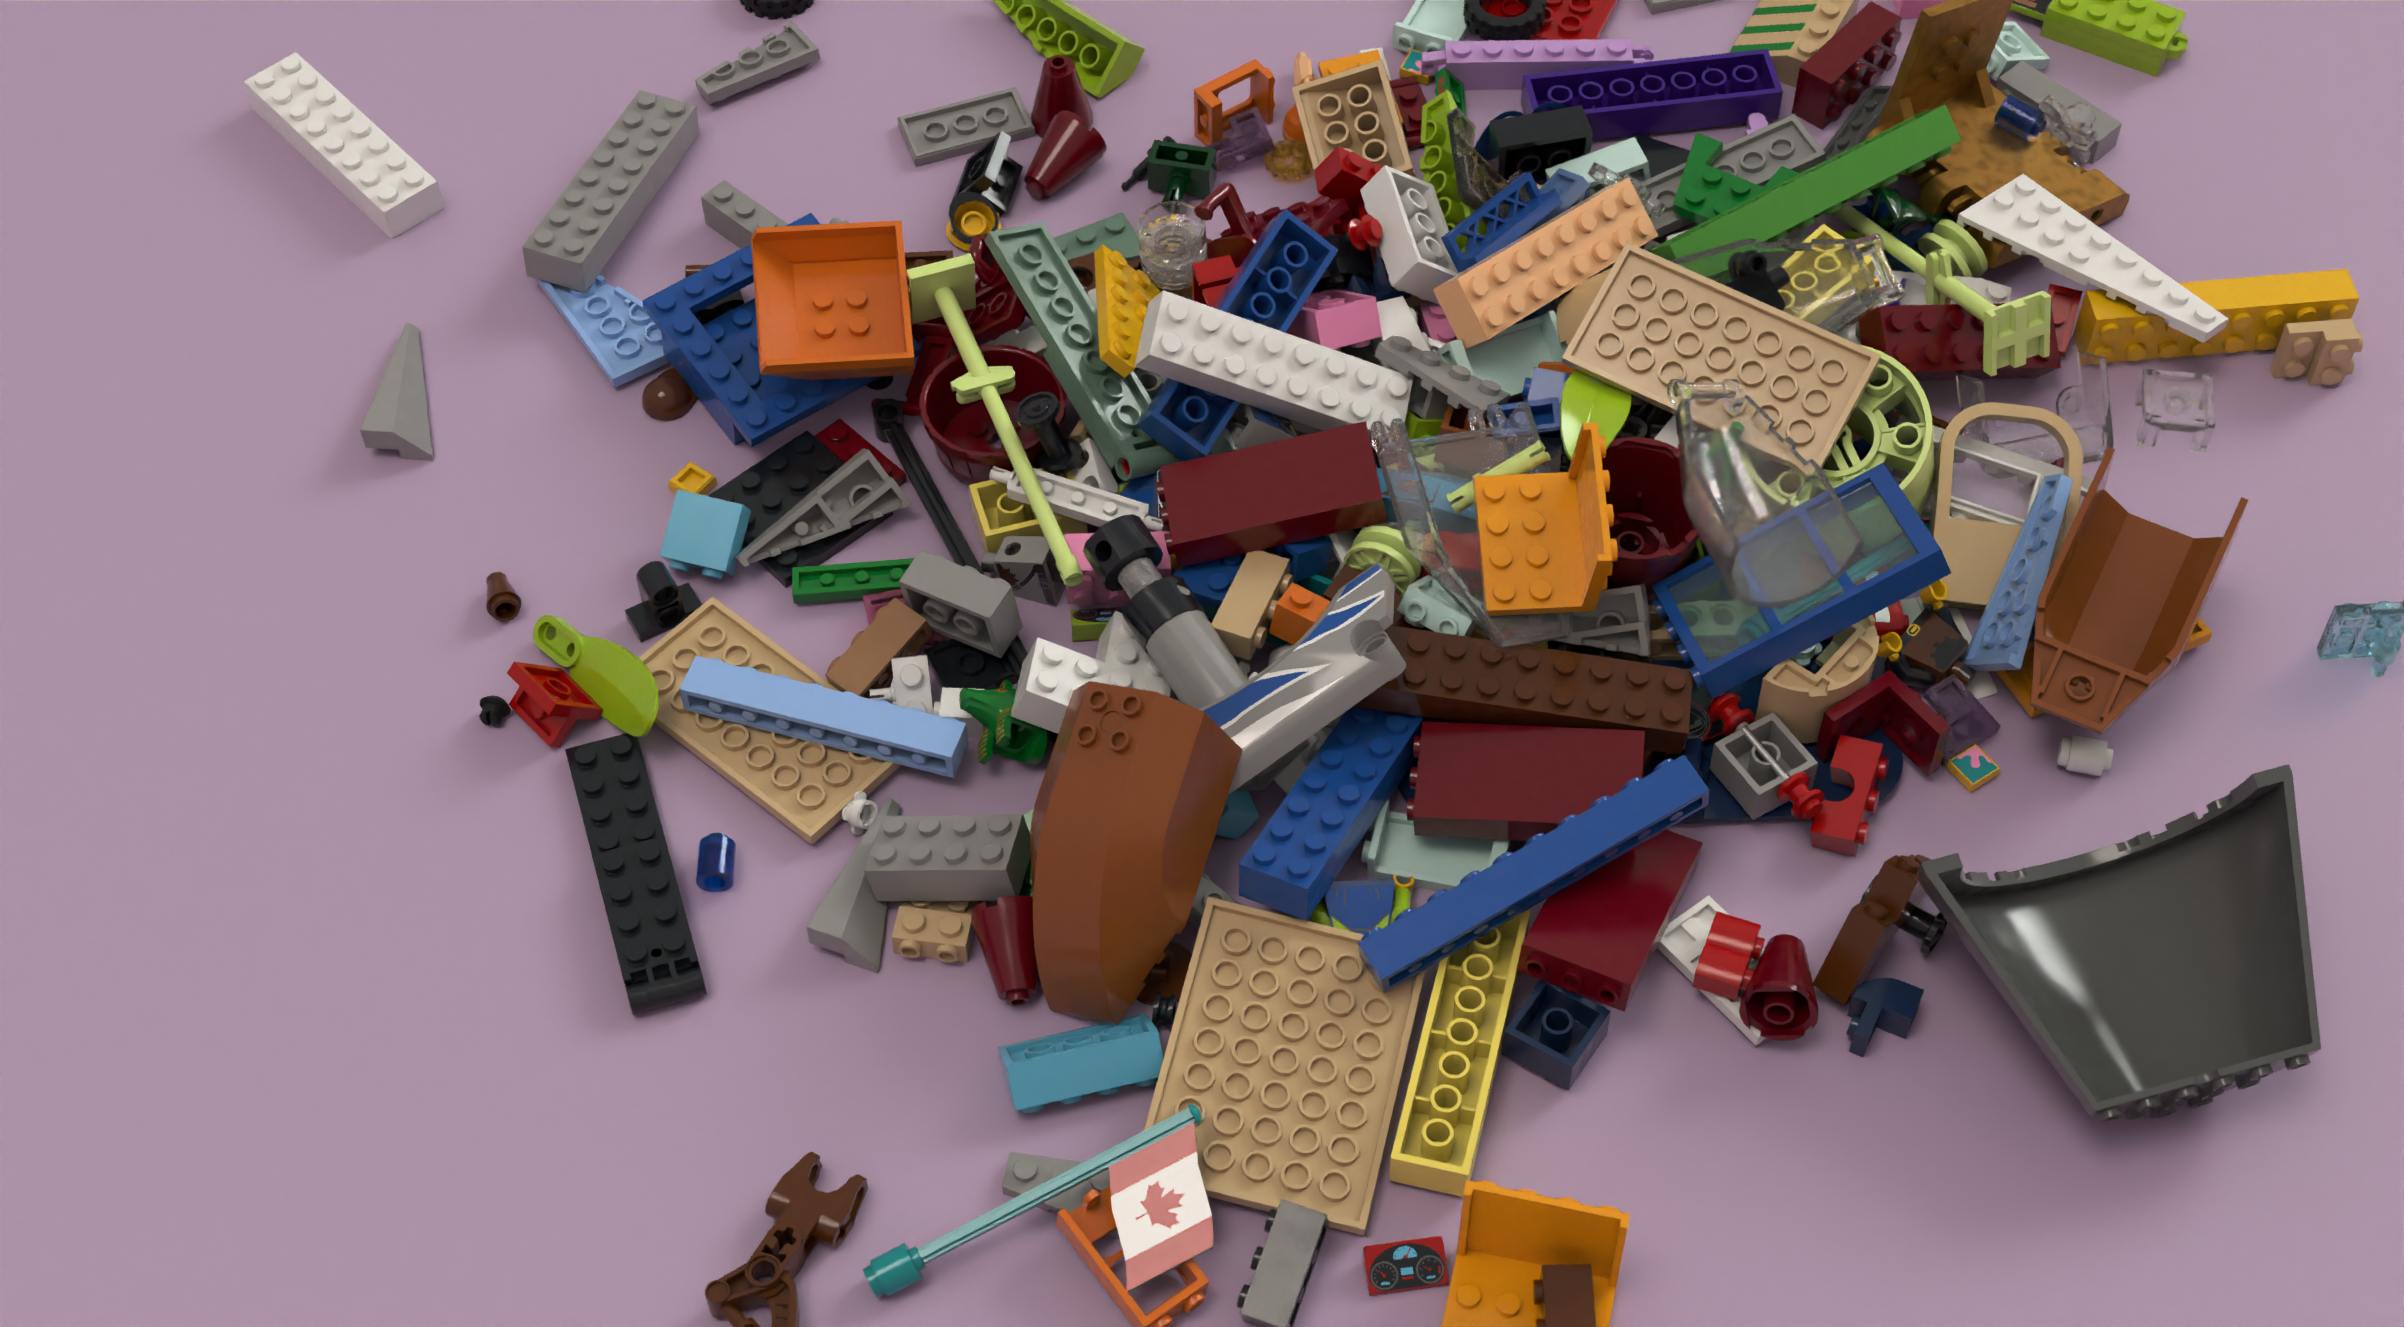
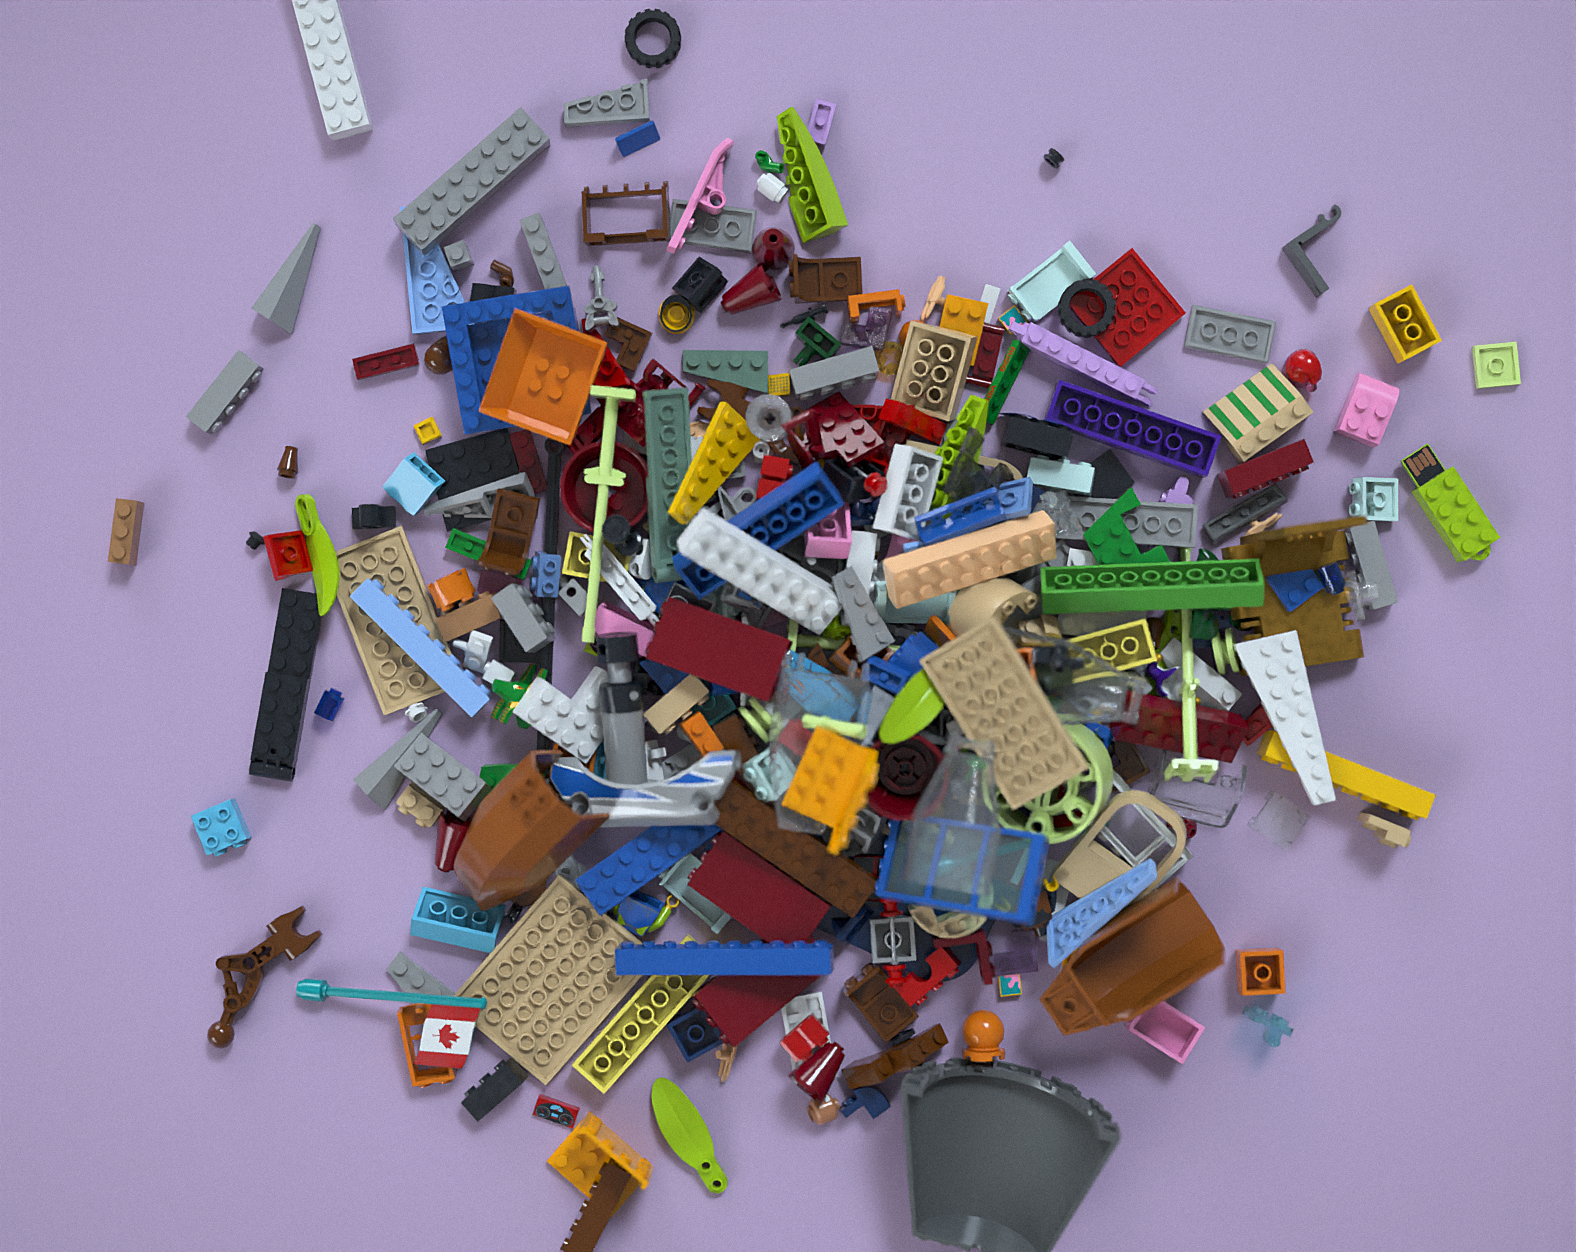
camera: 30 degrees right, 35 degrees up
none -> medium nougat brick [108,498,144,566]
none -> light grey brick [186,350,264,435]
none -> medium azure brick [191,798,251,857]
none -> dark red plate [352,343,420,381]
none -> orange brick [426,567,476,612]
none -> light grey brick [444,240,474,272]
none -> reddish brown bracket [478,488,540,576]
none -> medium blue bracket [529,551,561,598]
none -> reddish brown hinge [581,181,671,246]
none -> blue slope [615,120,660,157]
none -> lime plant [652,1077,728,1193]
none -> bright pink piece [667,138,734,254]
none -> light nougat piece [716,1043,738,1082]
none -> green arm [755,150,784,174]
none -> white brick [756,172,789,203]
none -> reddish brown bracket [789,254,863,304]
none -> light grey brick [789,346,879,401]
none -> nougat head [807,1094,840,1125]
none -> reddish brown bracket [843,962,919,1043]
none -> orange tile [962,1009,1005,1062]
none -> bright pink piece [1124,1001,1205,1064]
none -> orange brick [1235,947,1286,996]
none -> blue wing [1265,569,1324,612]

